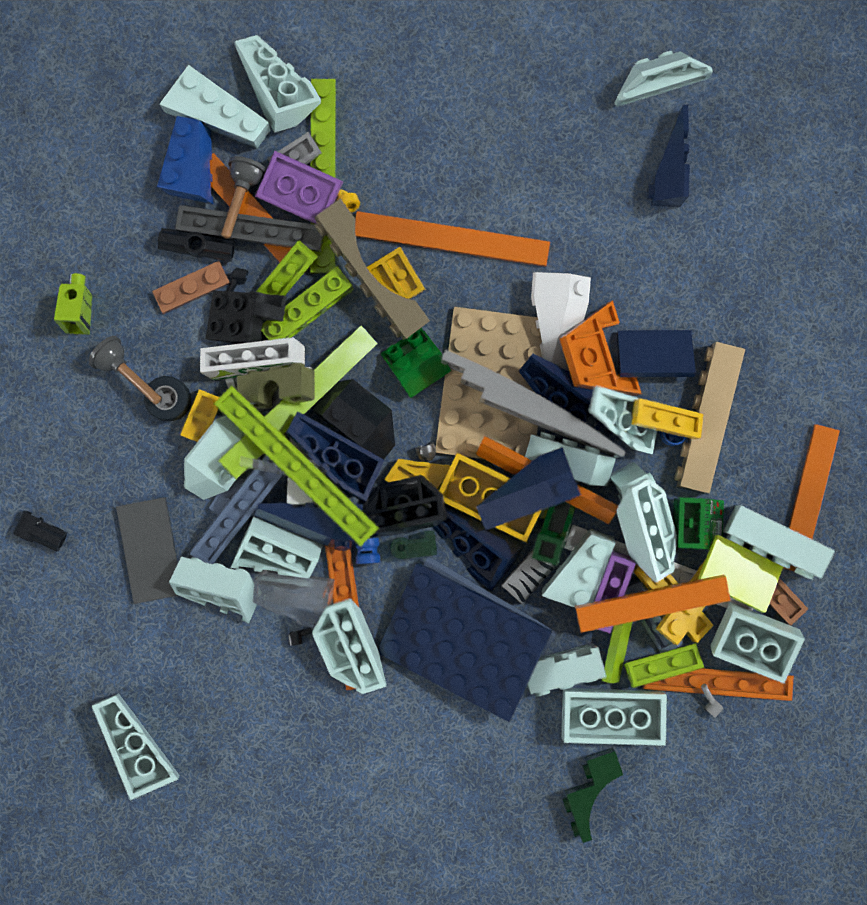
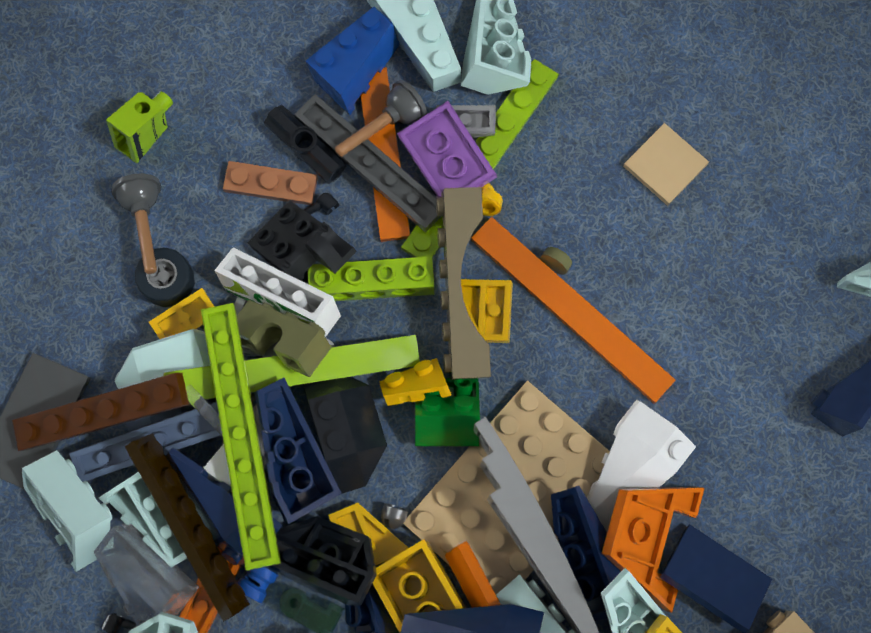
camera: 35 degrees right, 10 degrees down
lime tile [256,240,318,296] -> none
none -> reddish brown plate [12,373,189,451]
none -> dark brown plate [125,433,250,622]
none -> yellow wing [379,358,451,406]
none -> olive tile [540,247,572,275]
none -> tan tile [623,123,709,206]

